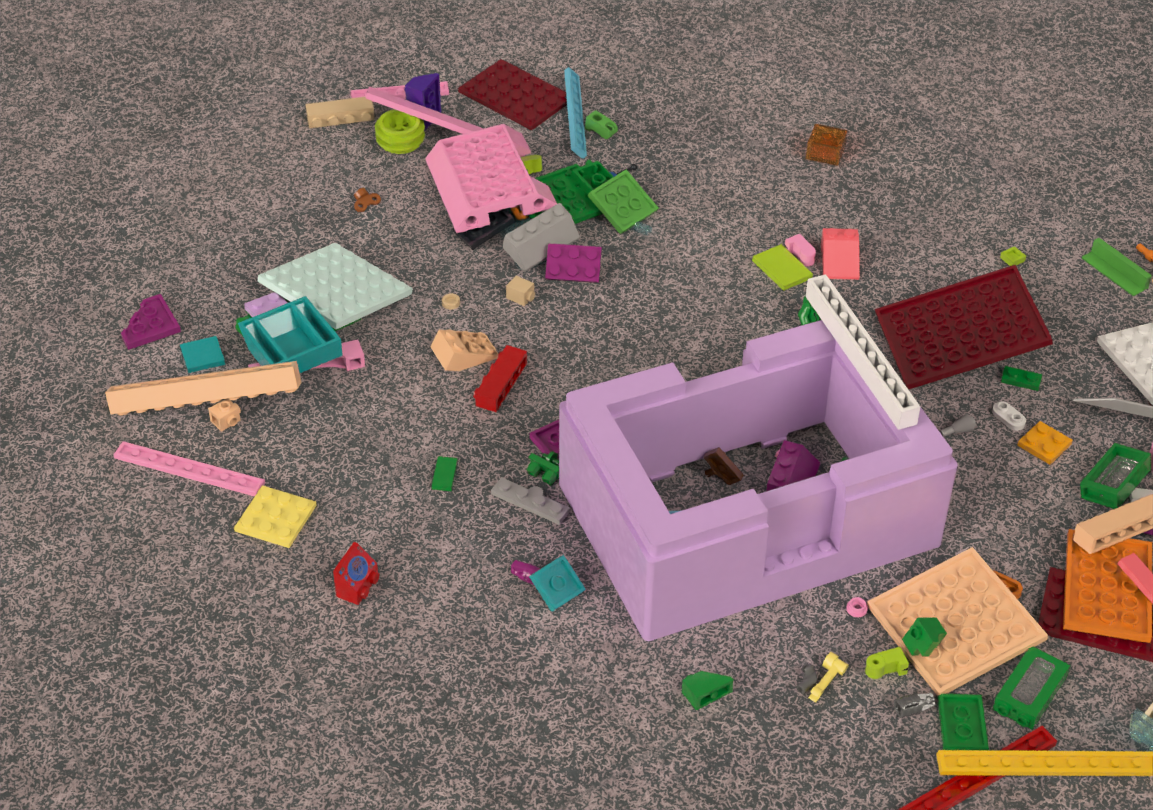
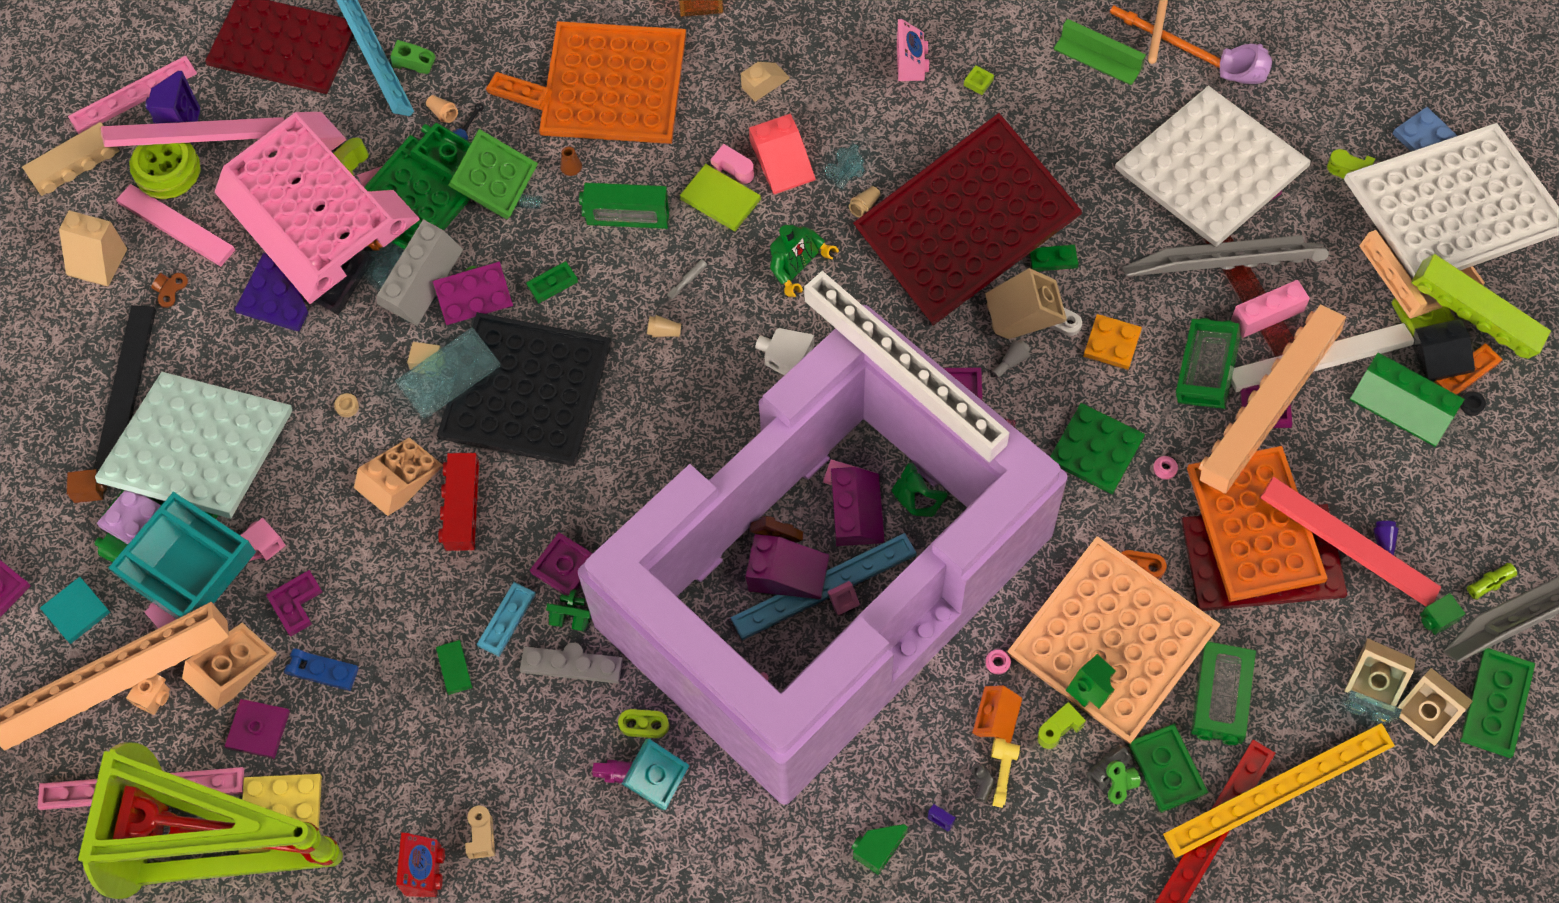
camera: 20 degrees left, 20 degrees up
none -> tan slope [59,210,127,287]
none -> dark orange brick [67,469,107,503]
none -> lime piece [78,742,343,899]
none -> black tile [94,305,156,471]
none -> bright pink tile [116,184,235,267]
none -> light nougat slope [182,623,277,710]
none -> magenta plate [225,699,290,759]
none -> dark purple plate [235,252,308,332]
none -> magenta plate [266,570,322,637]
none -> blue plate [284,648,359,691]
none -> clear light blue plate [395,327,500,420]
none -> light nougat cone [426,95,458,123]
none -> black plate [437,312,612,466]
none -> tan leg [465,806,495,859]
none -> medium azure tile [477,582,536,657]
none -> orange tile [486,72,552,110]
none -> green plate [526,261,578,304]
none -> orange plate [539,21,686,144]
none -> dark orange cone [560,146,582,176]
none -> green piece [579,183,670,229]
none -> lime plate [618,709,669,738]
none -> tan cone [647,315,681,338]
none -> light grey piece [667,259,707,299]
none -> tan slope [741,62,790,102]
none -> magenta slope [745,534,830,600]
none -> clear light blue hips [825,143,865,189]
none -> tan cone [849,186,881,218]
none -> bright pink slope [897,19,929,81]
none -> dark purple tile [928,804,956,831]
none -> orange panel [972,685,1022,743]
none -> tan slope [985,268,1067,339]
none -> green plate [1050,403,1145,495]
none -> bright green piece [1106,760,1140,804]
none -> bright pink plate [1153,456,1178,479]

